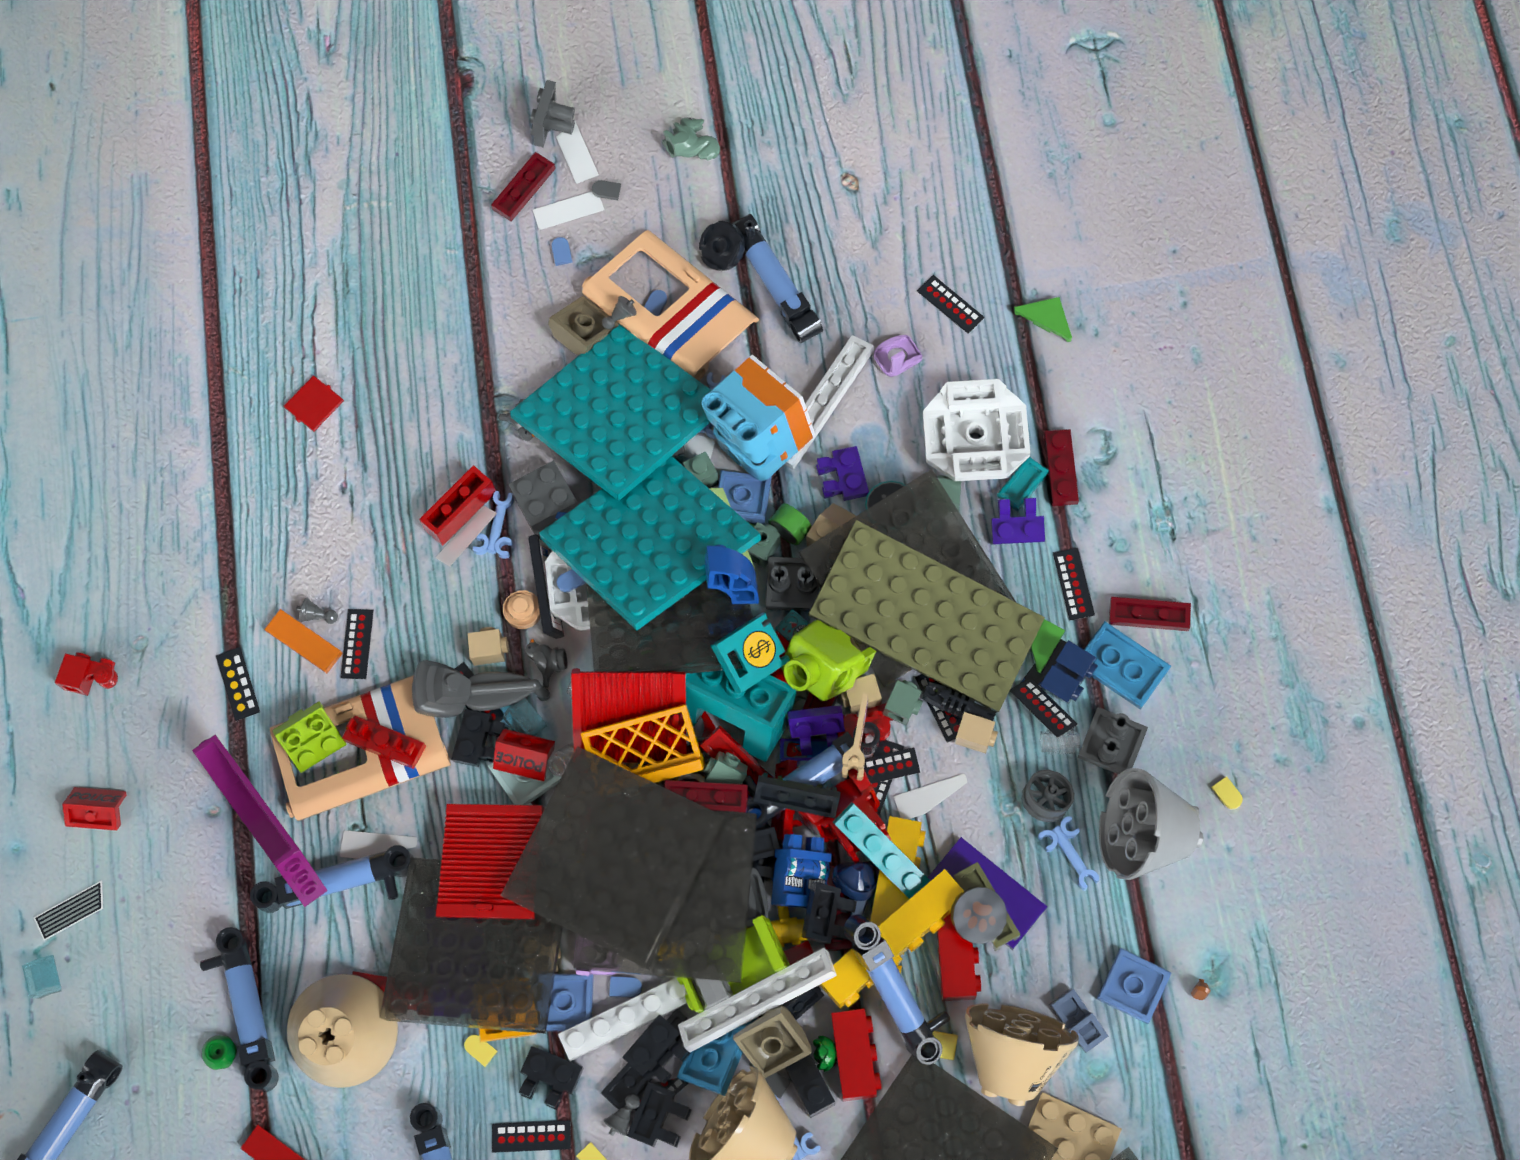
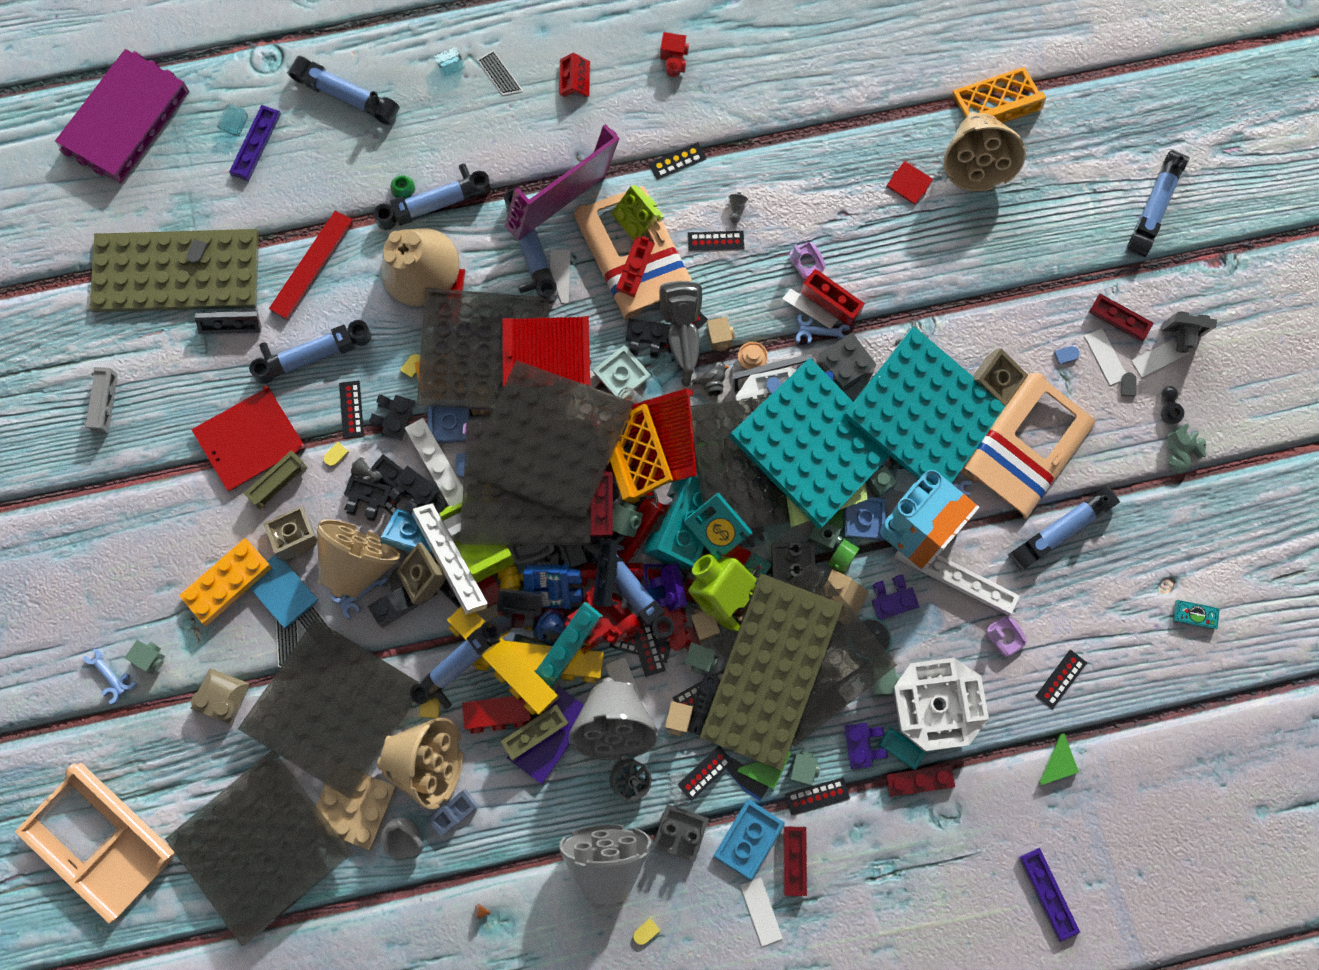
camera: 75 degrees right, 5 degrees up
orange tile [264,609,343,674] -> none
red panel [493,729,555,782] -> none
dark grey piece [602,296,637,329] -> none
medium blue piece [644,290,667,316] -> none
black tile [699,221,745,271] -> none
blue brick [705,545,759,604] -> none
green plate [813,1036,837,1072] -> none
red brick [831,1009,882,1102] -> none
tan flag [842,693,868,781] -> none
tile [950,886,1007,944] -> none
light blue bar [1038,816,1100,891] -> none
dark blue piece [1040,640,1098,704] -> none
medium blue tile [1097,948,1171,1024] -> none
none -> light grey hair [381,818,423,859]
none -> light grey cone [569,678,658,760]
none -> white sticker [740,878,783,946]
none -> lavender piece [789,242,826,279]
none -> sand green brick [789,751,821,786]
none -> tan cone [943,112,1026,191]
none -> light orange fence [952,67,1046,123]
none -> dark purple tile [1018,848,1081,942]
none -> piece [1126,149,1190,258]
none -> black plate [1161,386,1184,424]
none -> teal tile [1173,600,1220,630]

